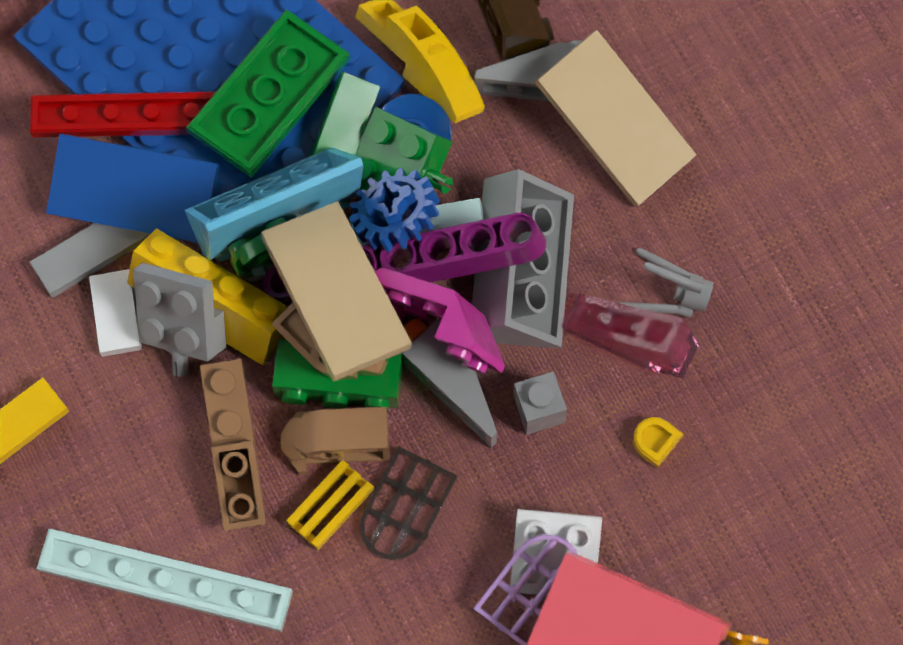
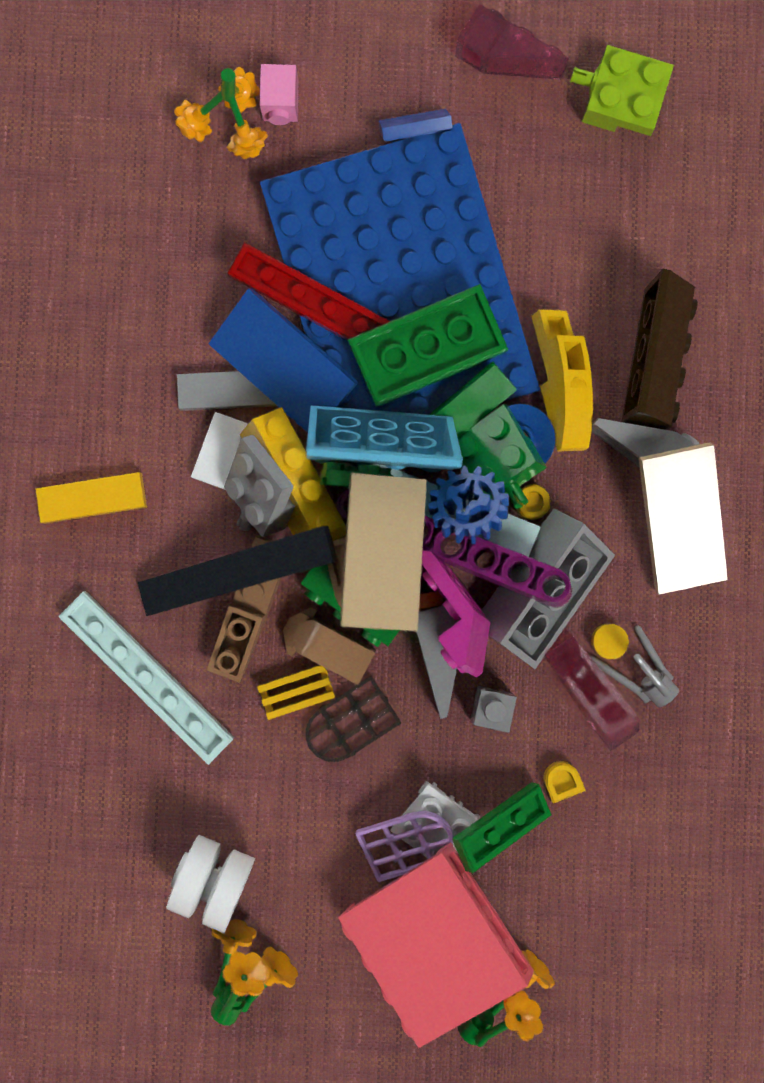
camera: 30 degrees right, 15 degrees up
none -> black tile [137,525,338,616]
none -> green tile [452,782,552,873]
none -> yellow tile [515,484,551,520]
none -> yellow tile [591,624,629,659]

